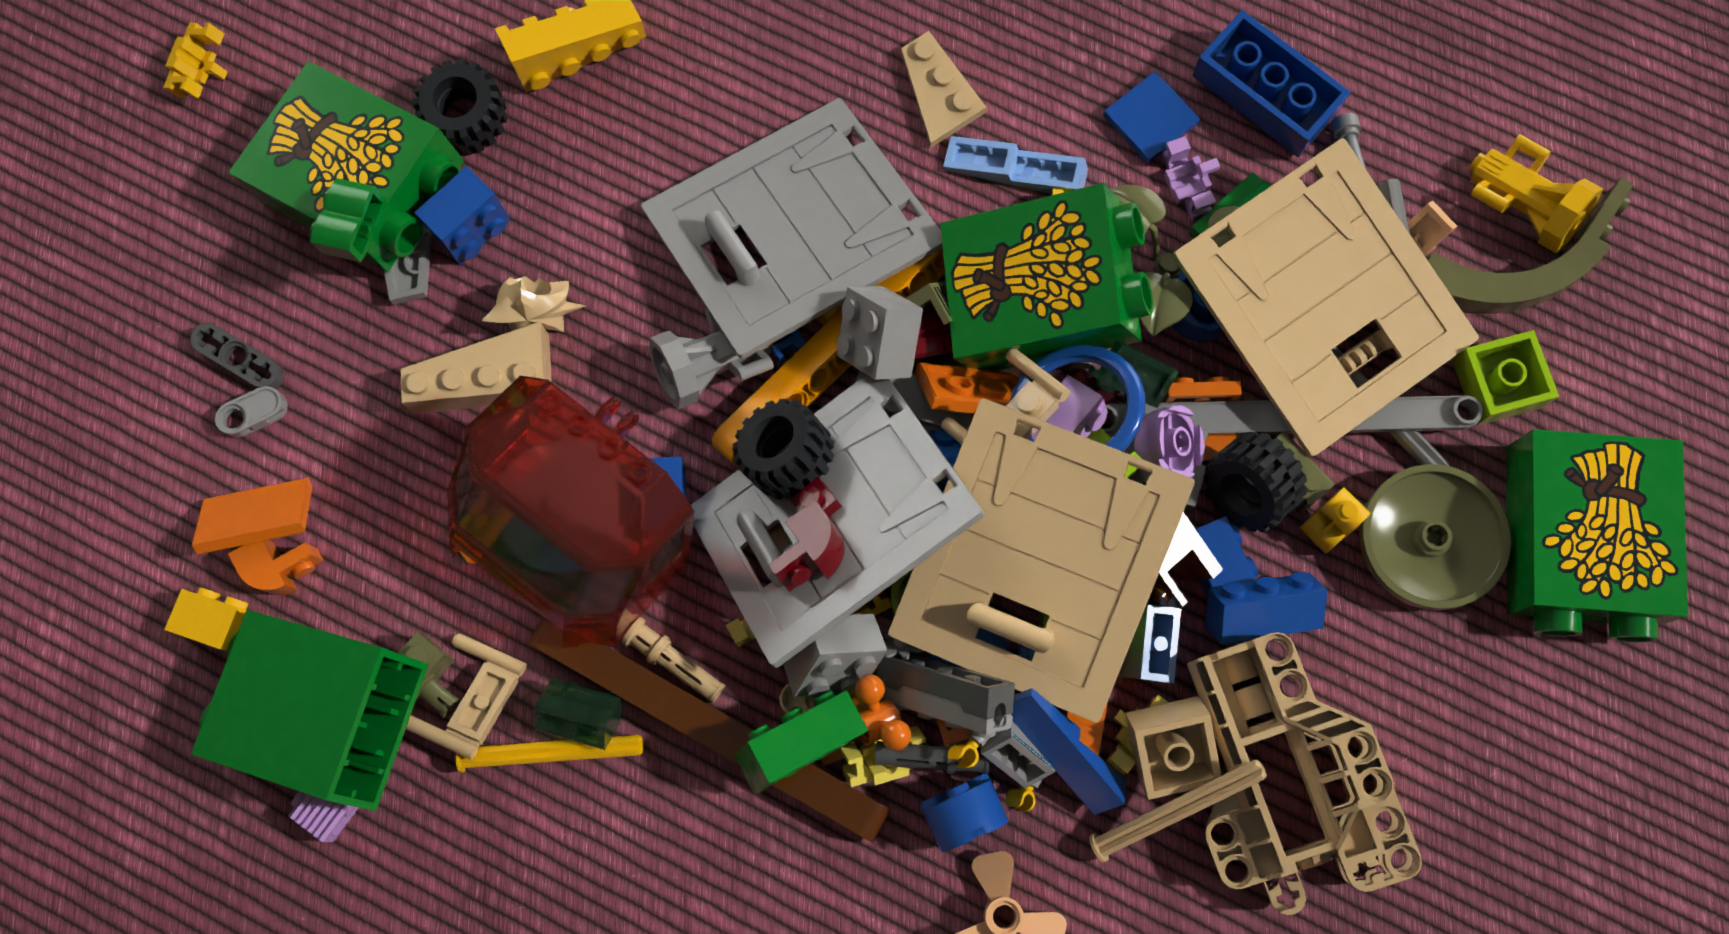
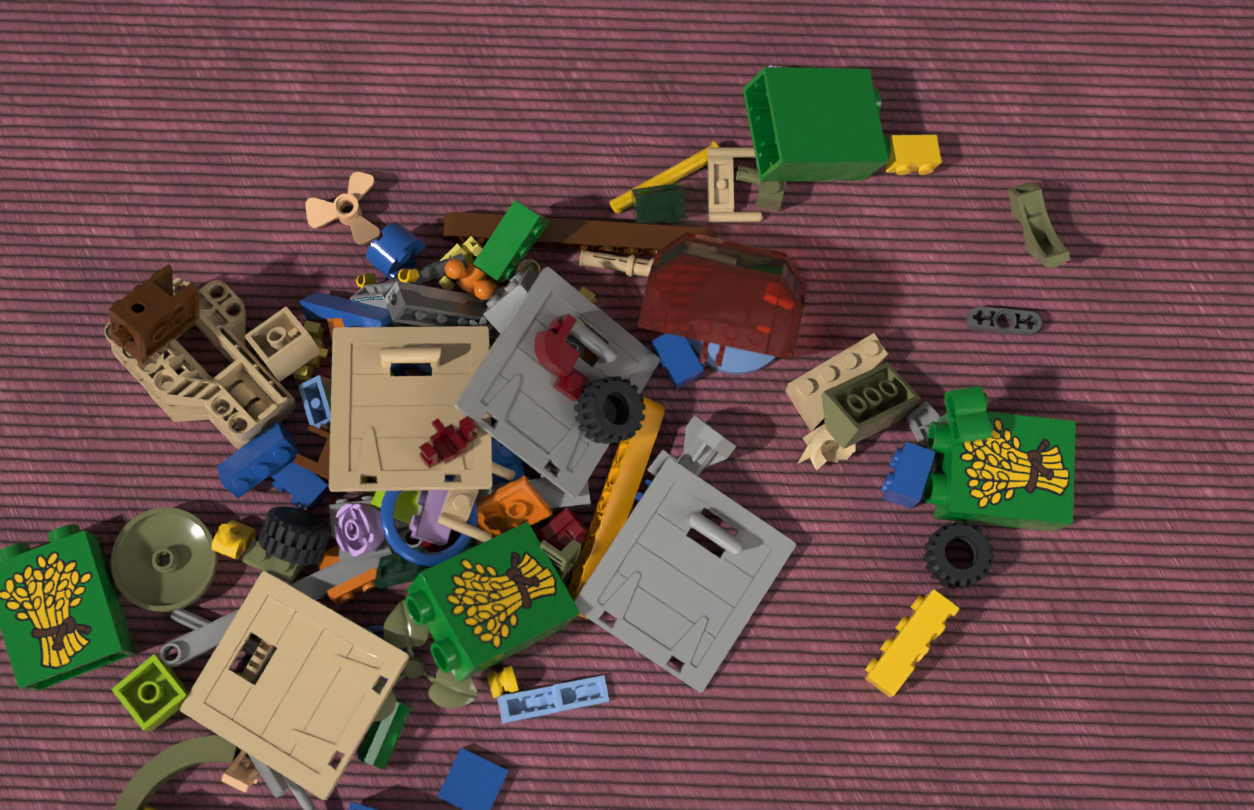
camera: 150 degrees right, 0 degrees up
yellow piece [163,22,228,99] -> none
orange tile [192,478,313,554] -> none
light grey piece [215,386,288,438] -> none
orange brick [228,540,324,595] -> none
light grey brick [837,286,923,380] -> none
tan wing [901,31,987,148] -> none
tan axle [1089,760,1267,863] -> none
lavender piece [1162,136,1220,221] -> none
none -> reddish brown torso [109,264,200,364]
none -> dark red piece [419,416,477,468]
none -> olive slope [821,362,921,449]
none -> olive arch [1008,182,1070,268]

